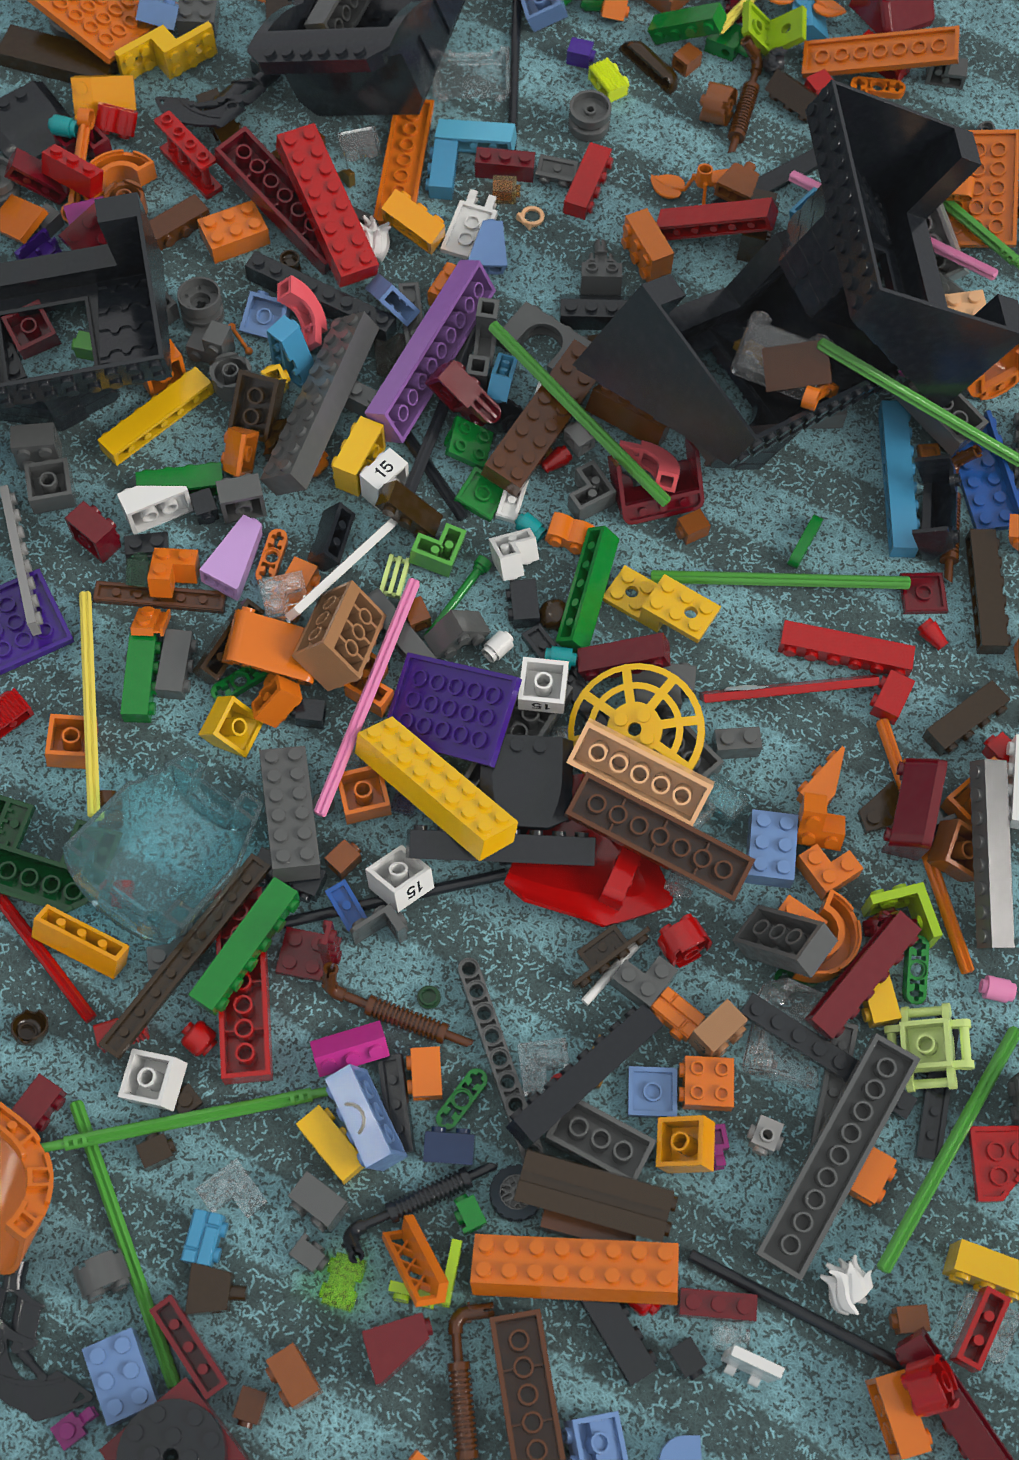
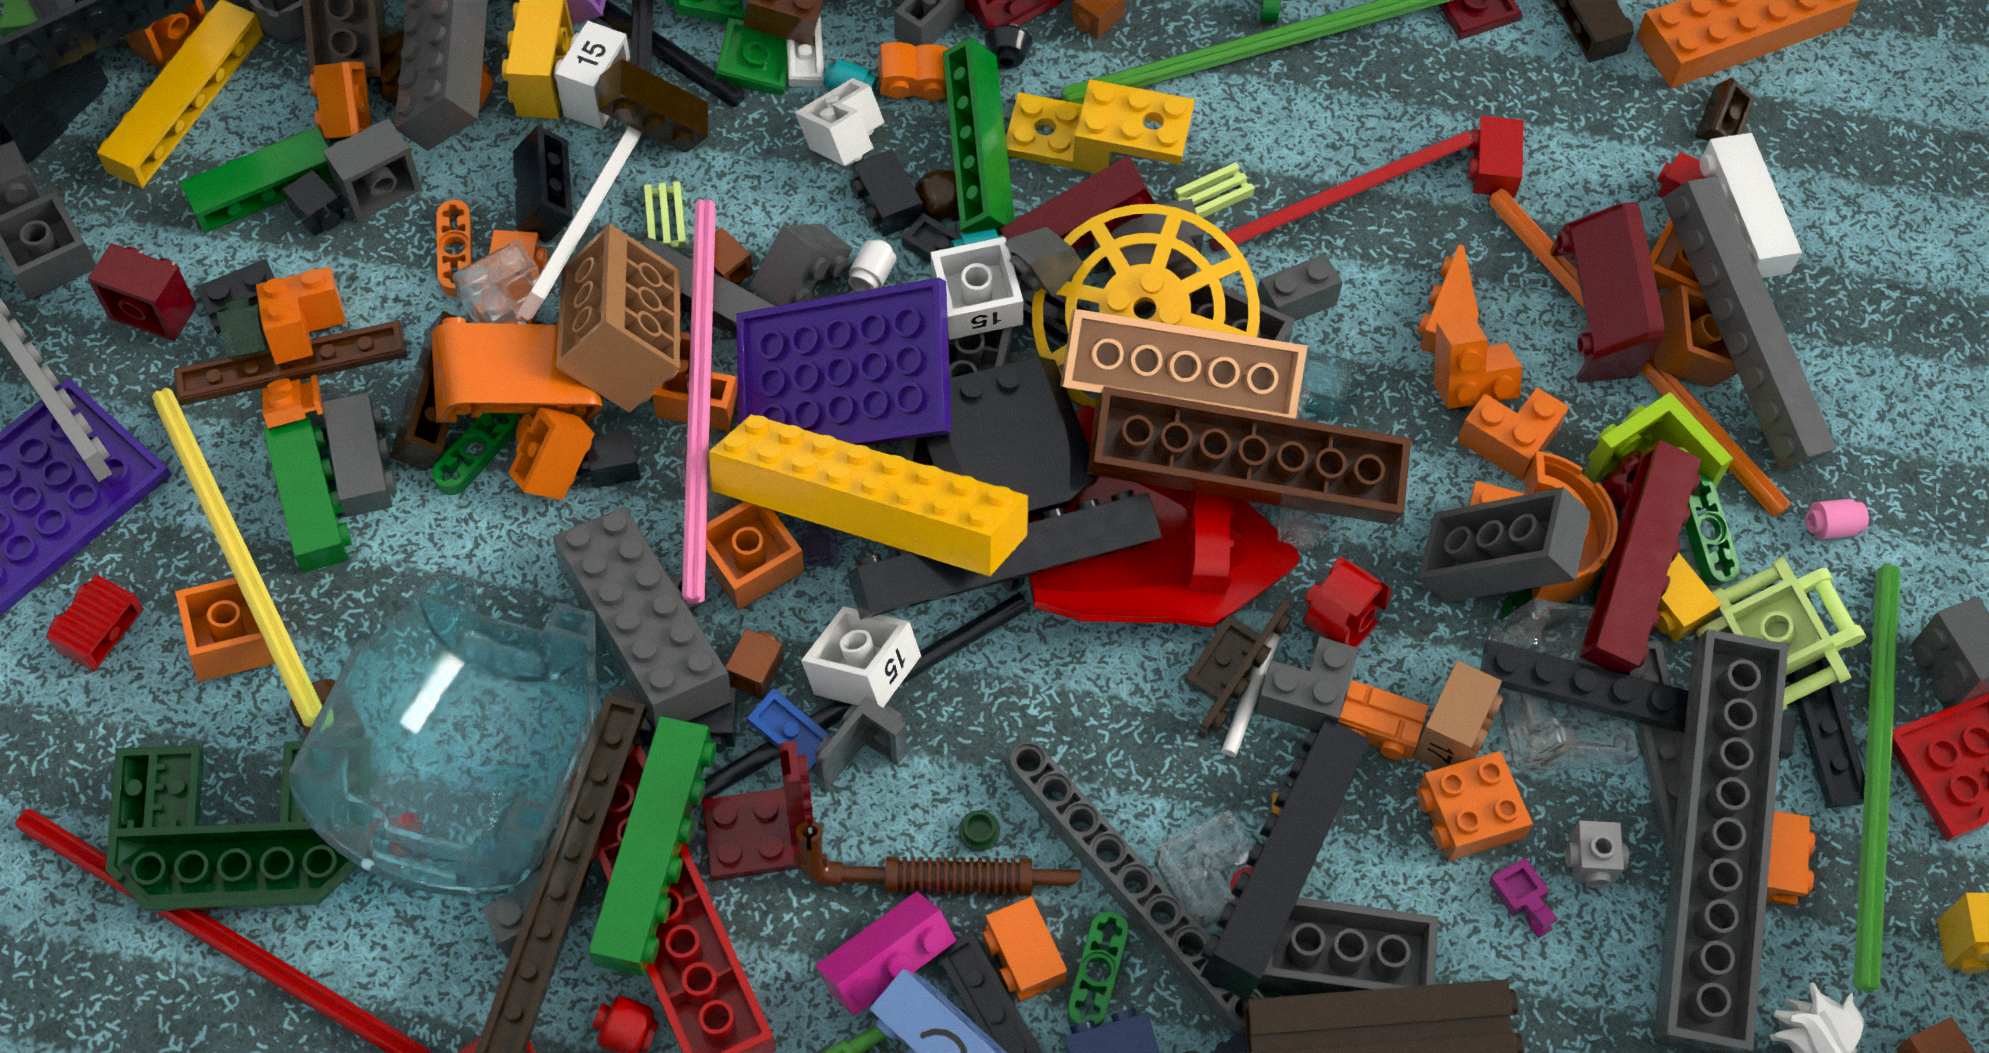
camera: 20 degrees left, 5 degrees down
light orange brick [31,904,130,979] -> none
white slope [117,486,194,535] -> none
yellow slope [198,696,263,758] -> none
lavender slope [199,514,263,601] -> none
bright green brick [408,523,466,578] -> none
green piece [424,555,492,635] -> none
medium blue plate [627,1066,677,1118] -> none
light orange brick [656,1115,715,1174] -> none
white sticker [724,685,768,691] -> none
medium blue brick [744,809,798,889] -> none
red brick [778,620,916,677] -> none
dark brown wing [857,781,899,834] -> none
red cone [917,618,949,651] -> none
dark brown brick [922,680,1011,757] -> none
none -> black cone [985,23,1033,69]
none -> dark grey slope [1004,227,1083,297]
none -> yellowish green tile [1174,162,1255,218]

